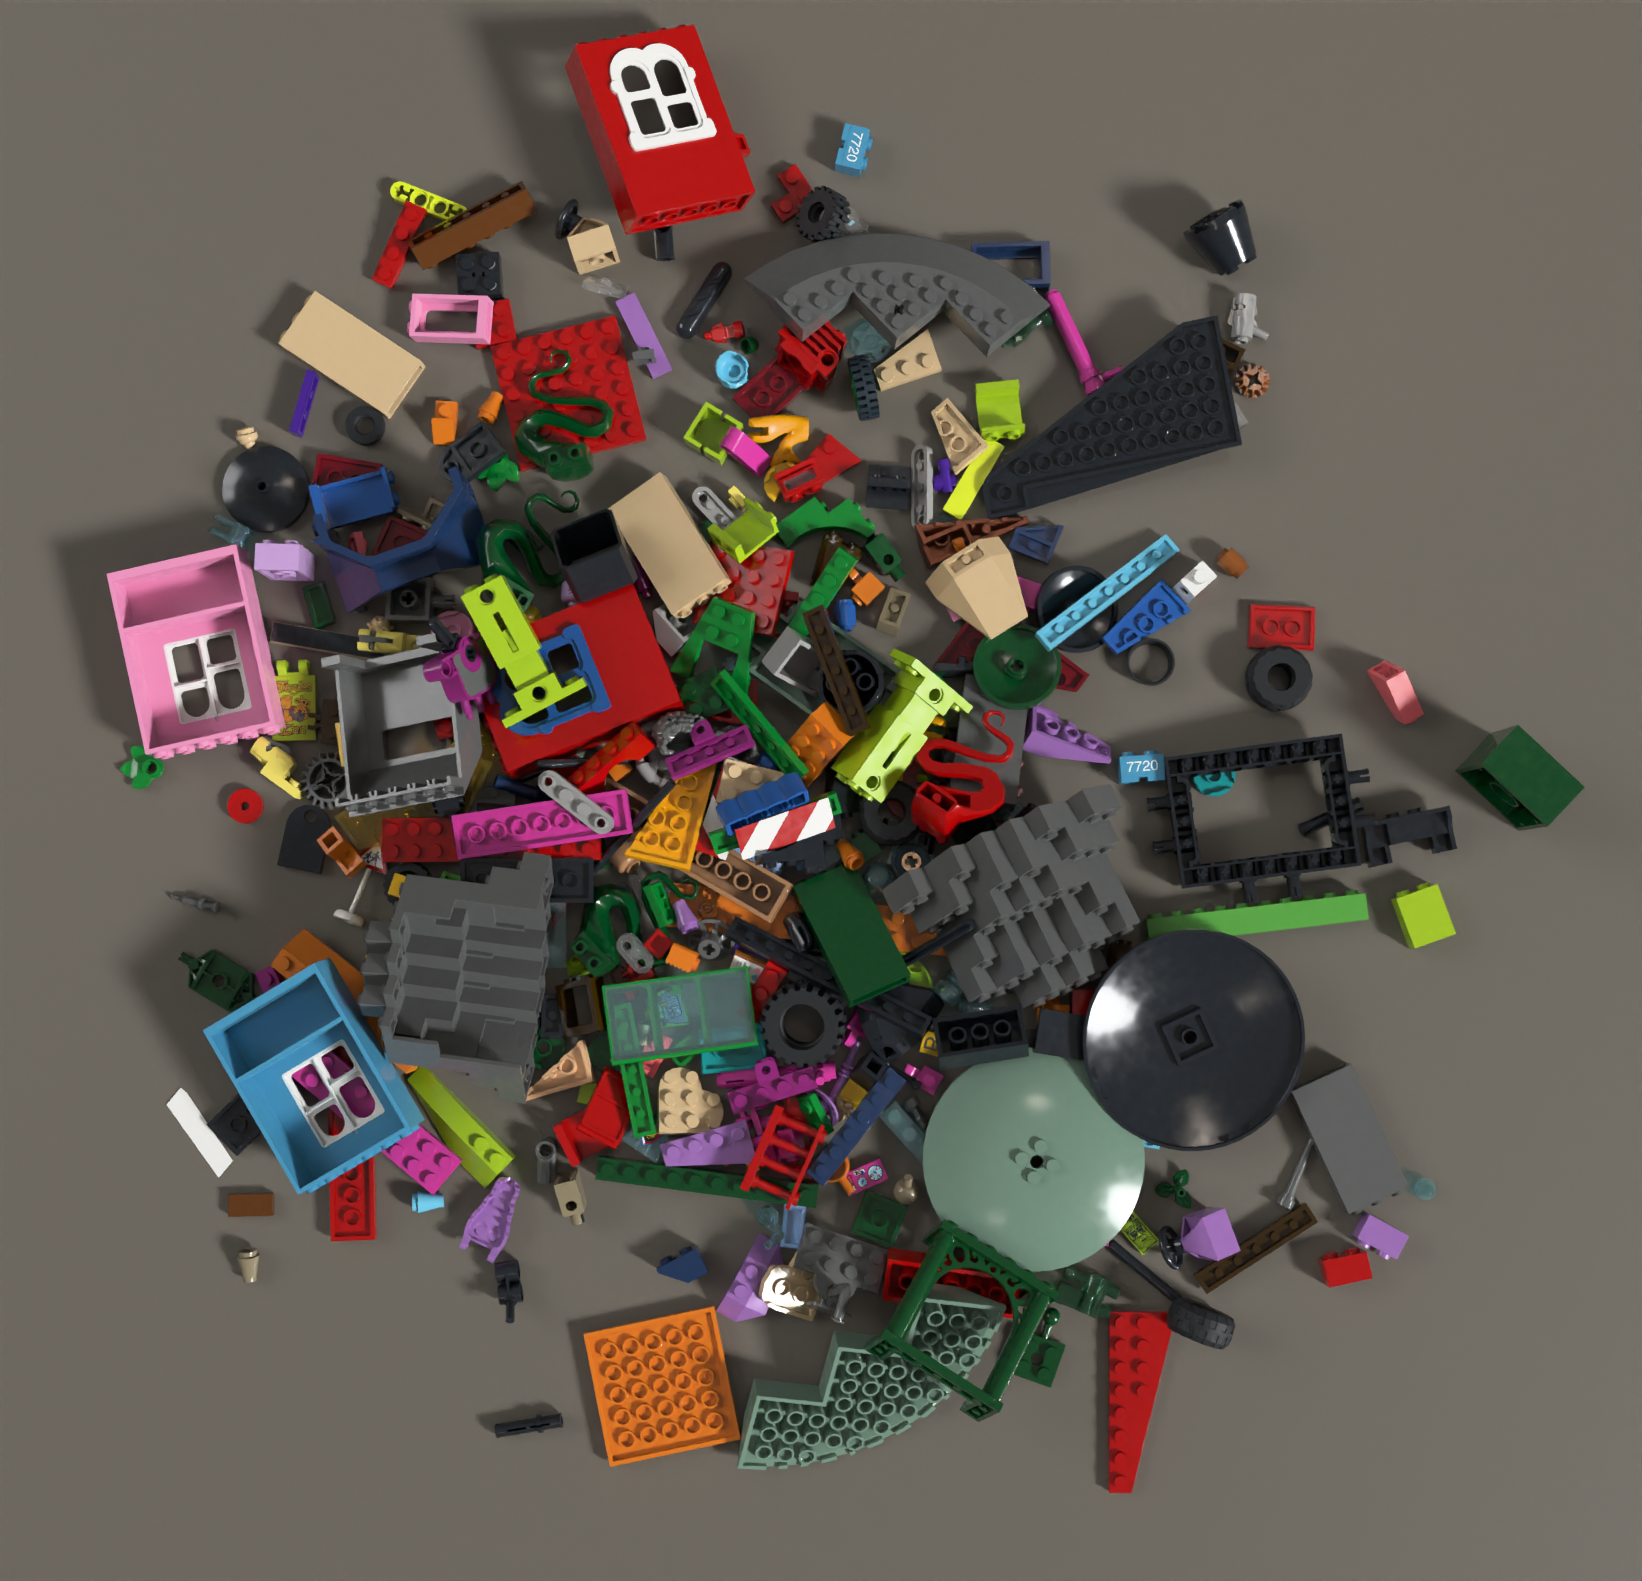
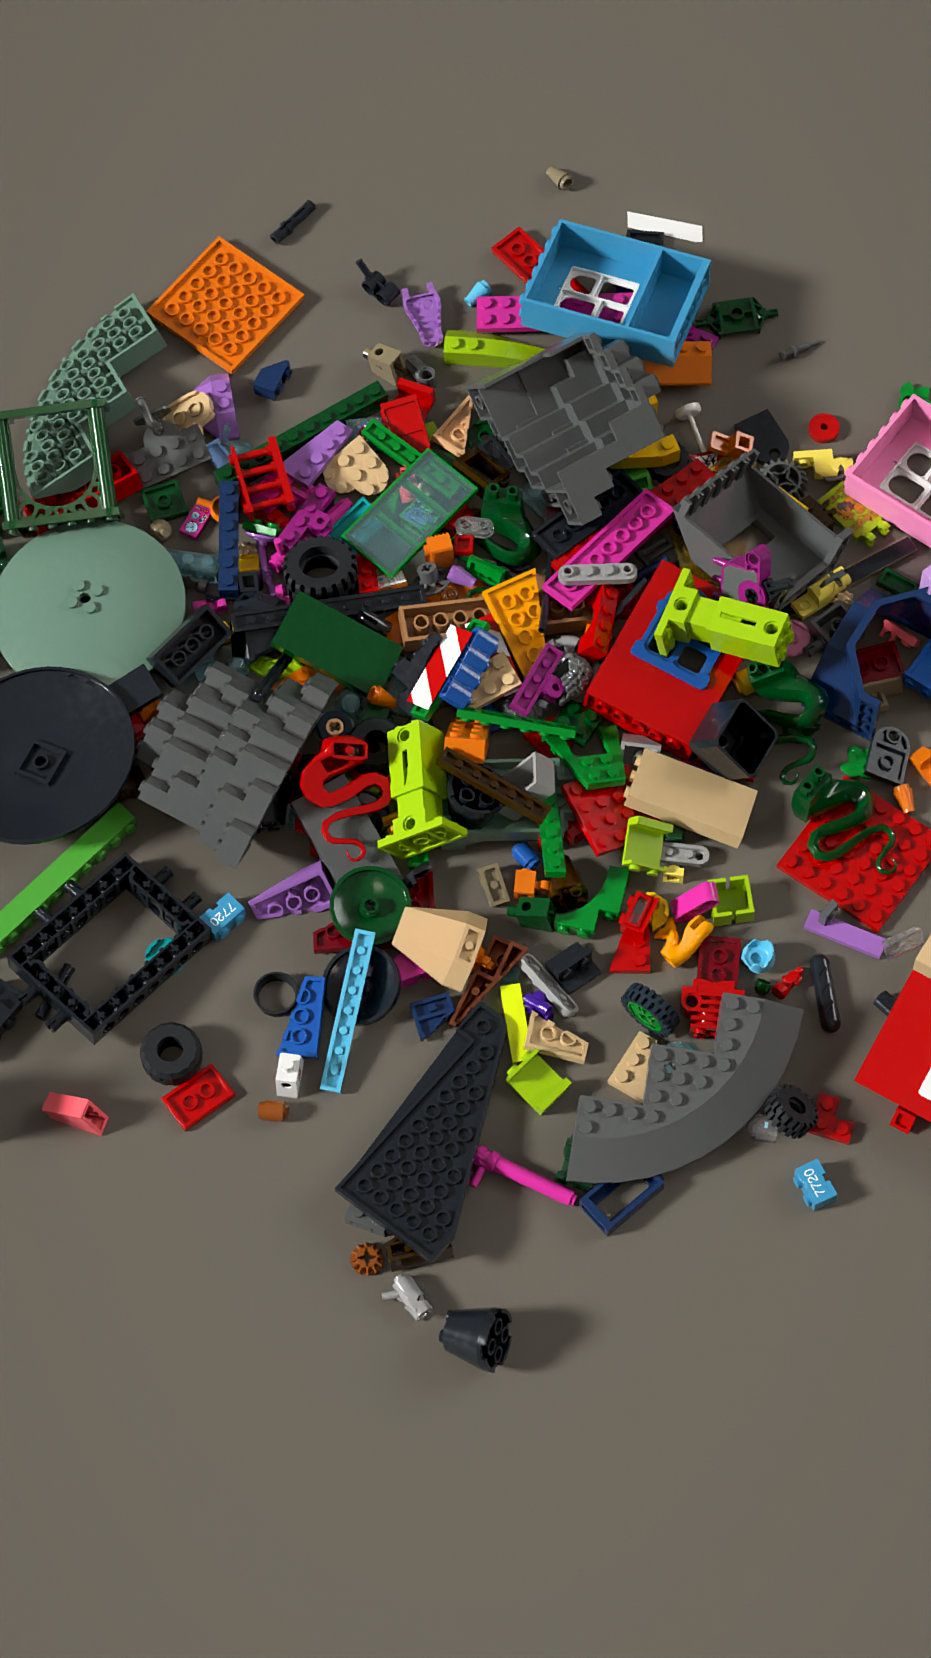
camera: 140 degrees right, 20 degrees down
reddish brown tile [228,1193,274,1217] -> none

